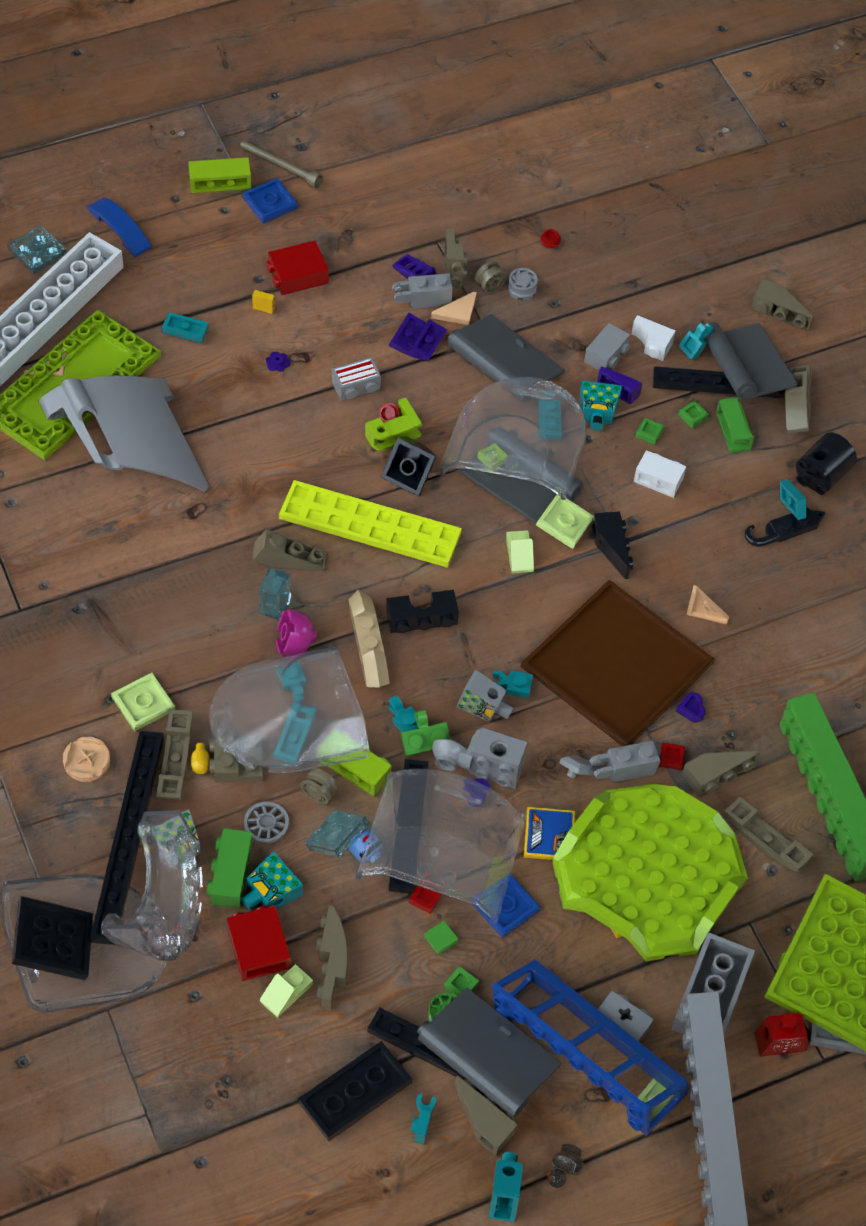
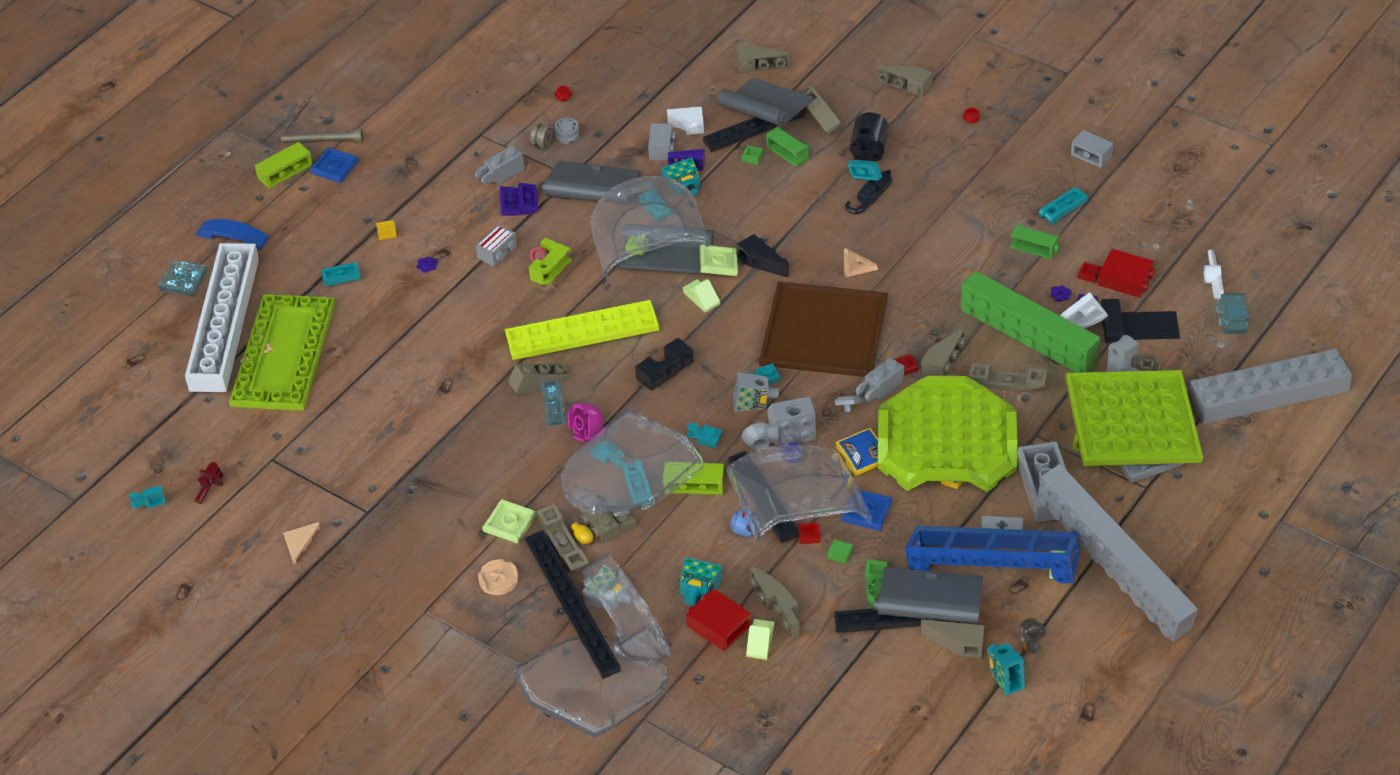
camera: 25 degrees left, 10 degrees down
black plate [12,896,93,981] -> none
light grey panel [39,376,209,492] -> none
bright green brick [207,828,253,908] -> none
light grey wheel [244,802,289,845] -> none
red brick [266,240,329,296] -> none
black plate [298,1041,412,1142] -> none
dark tan wheel [300,768,339,805] -> none
clear light blue plate [305,810,370,857] -> none
tan brick [348,590,390,687] -> none
black slope [381,436,437,496] -> none
dark purple slope [393,254,436,279] -> none
bright green plate [400,710,451,756] -> none
teal plate [411,1093,436,1145] -> none
light nougat tile [431,292,477,325] -> none
dark tan plate [444,228,468,287] -> none
white hinge [634,450,686,498] -> none
bright green tile [635,418,664,445] -> none
dark purple tile [676,692,705,723] -> none
teal plate [679,323,714,360] -> none
red torso [754,1013,807,1057] -> none

